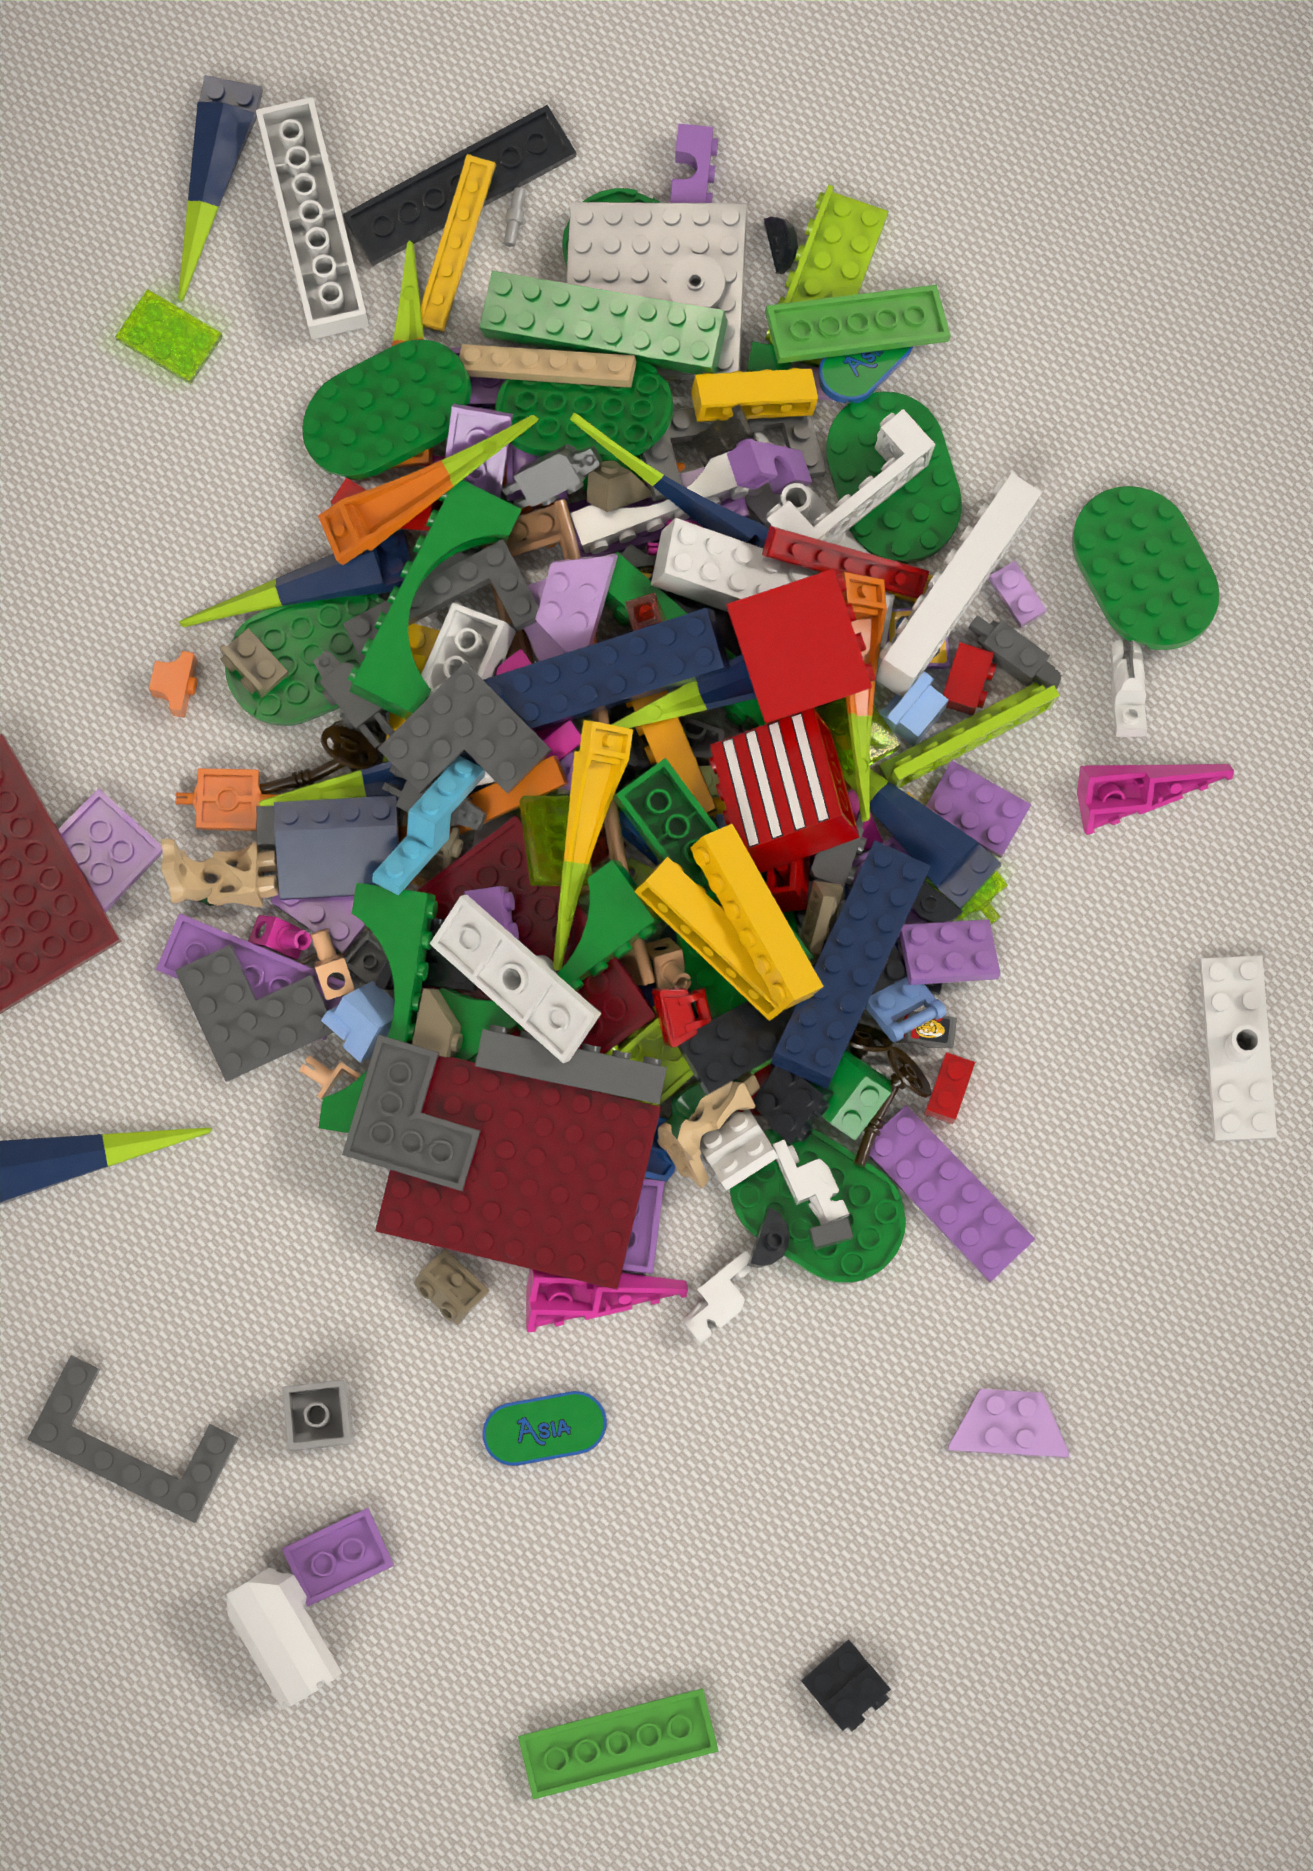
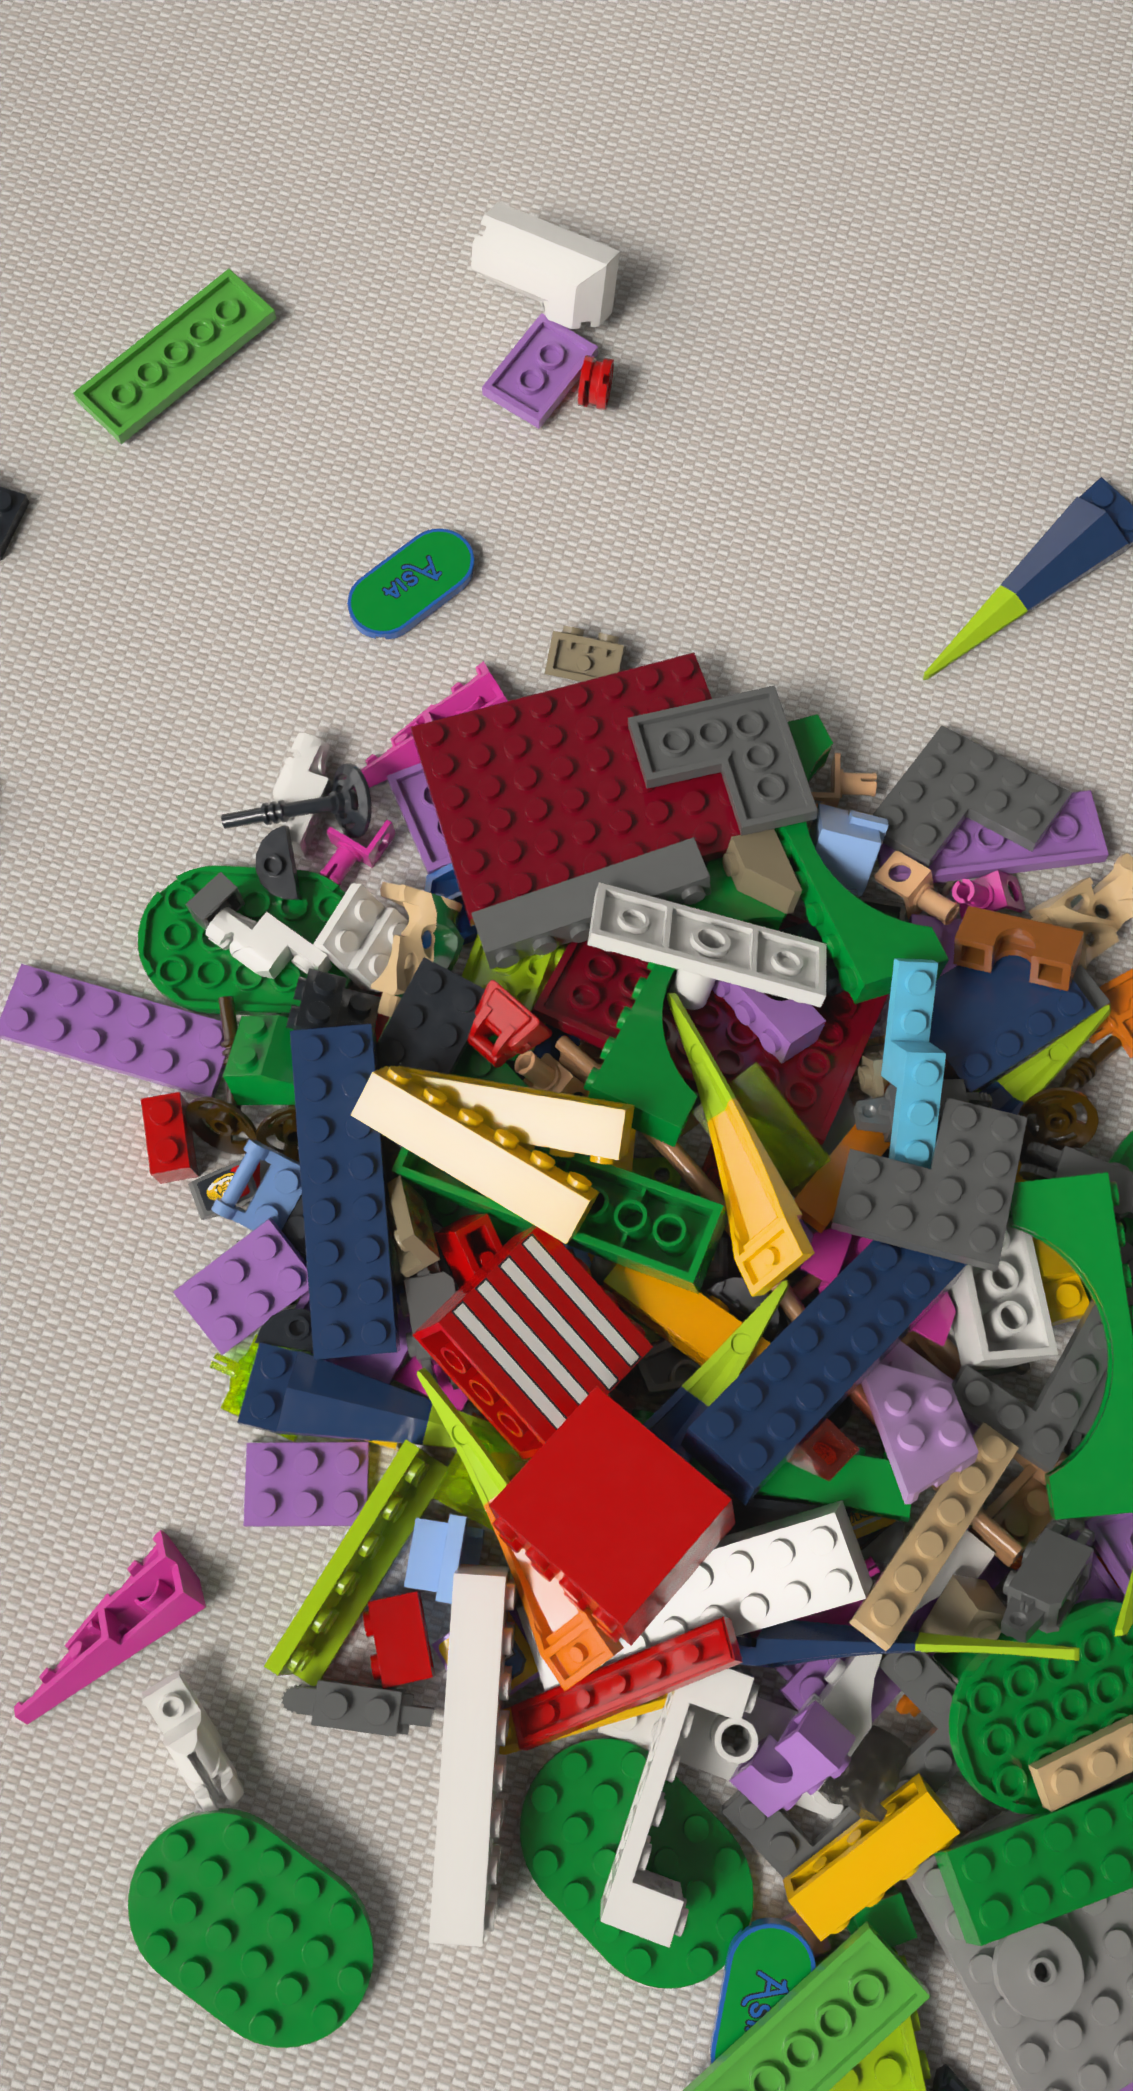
camera: 150 degrees right, 5 degrees down
dark grey plate [27,1355,239,1523] -> none
light grey brick [282,1380,354,1451] -> none
lavender plate [989,561,1047,628] -> none
none -> black dish [221,763,372,839]
none -> dark pink bracket [319,819,396,887]
none -> red wheel [578,355,614,410]
none -> tan plate [849,1422,1019,1651]
none -> dark orange arch [953,906,1084,991]

